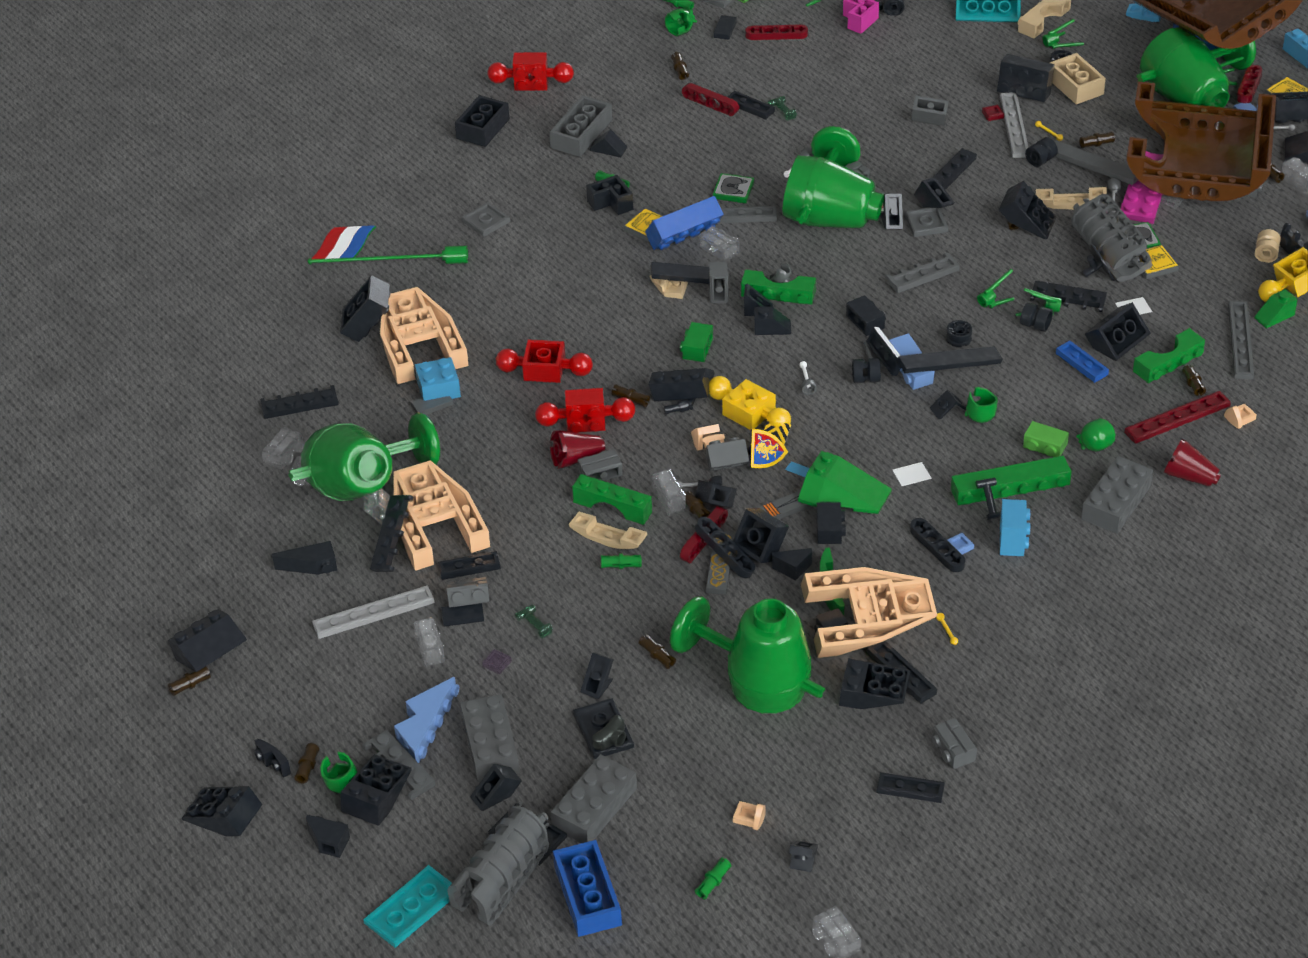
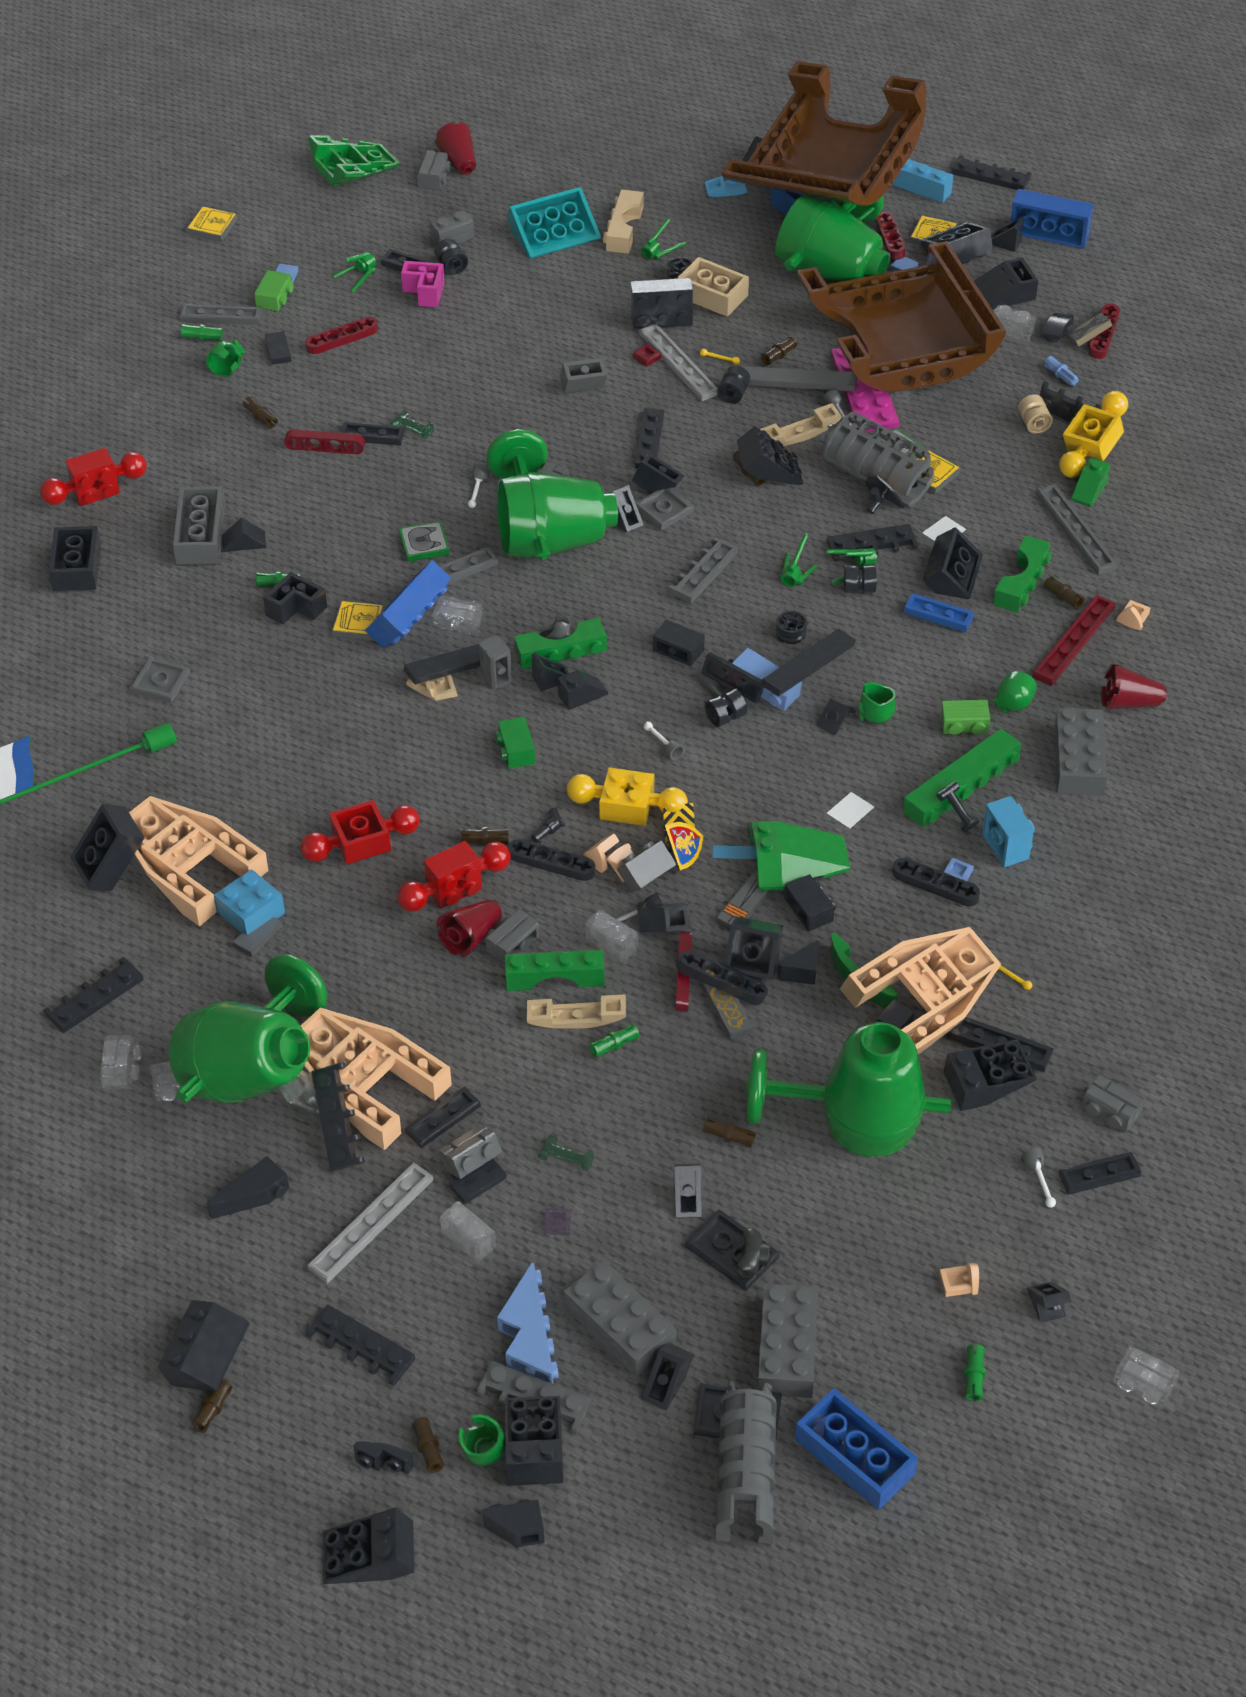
camera: 30 degrees left, 5 degrees up
teal tile [363,865,452,948] -> none
black slope [648,368,714,402] -> none
dark brown pin [681,491,710,518] -> none
none -> black hinge [305,1304,415,1386]
none -> black beam [508,839,595,881]
none -> hinge [1022,1148,1056,1208]

